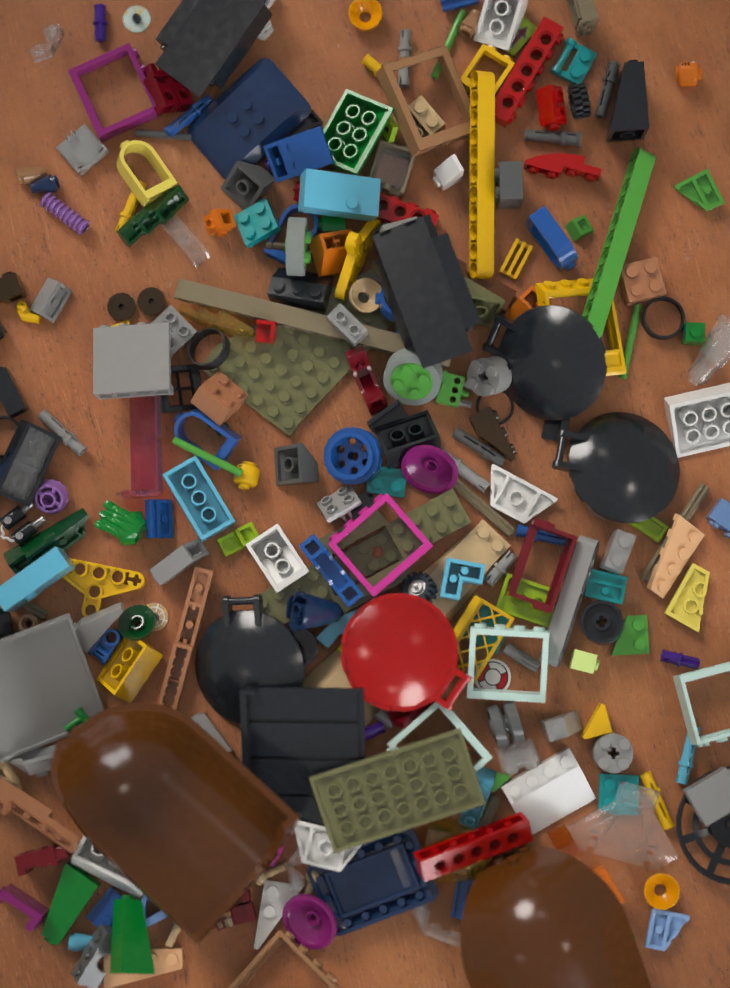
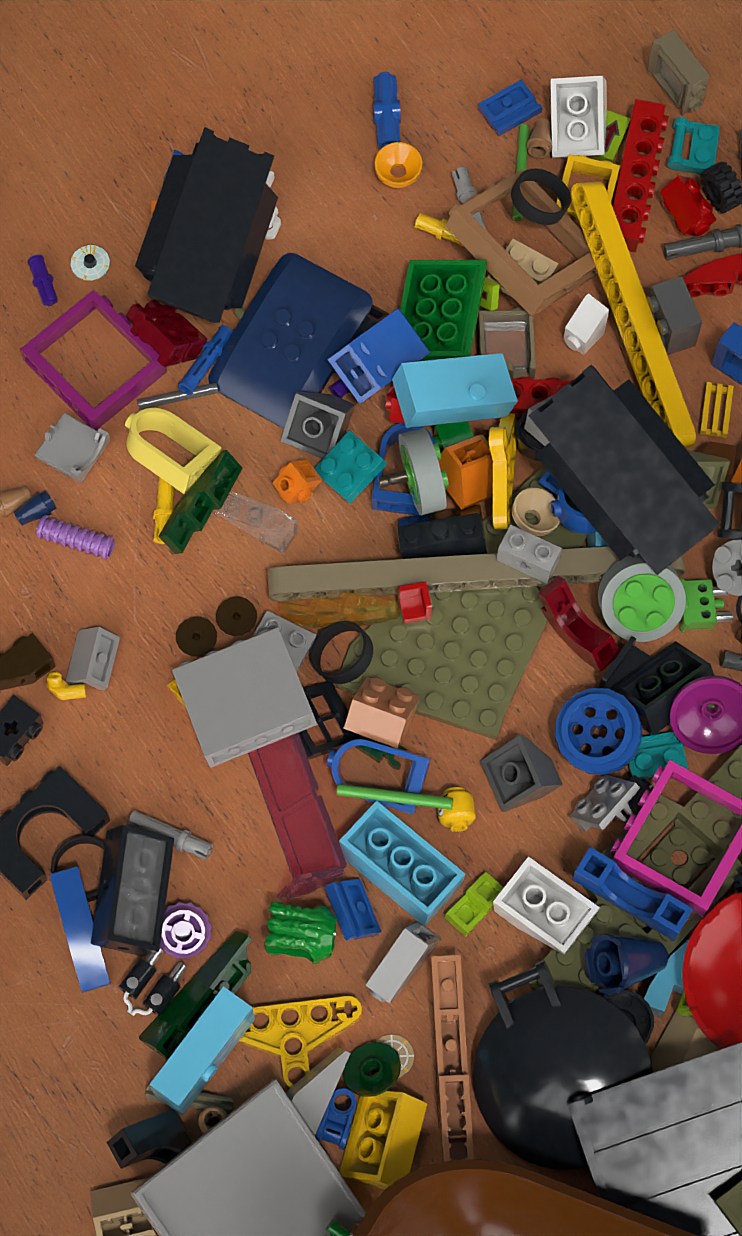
camera: 25 degrees left, 15 degrees down
none -> black tyre [511,168,571,225]

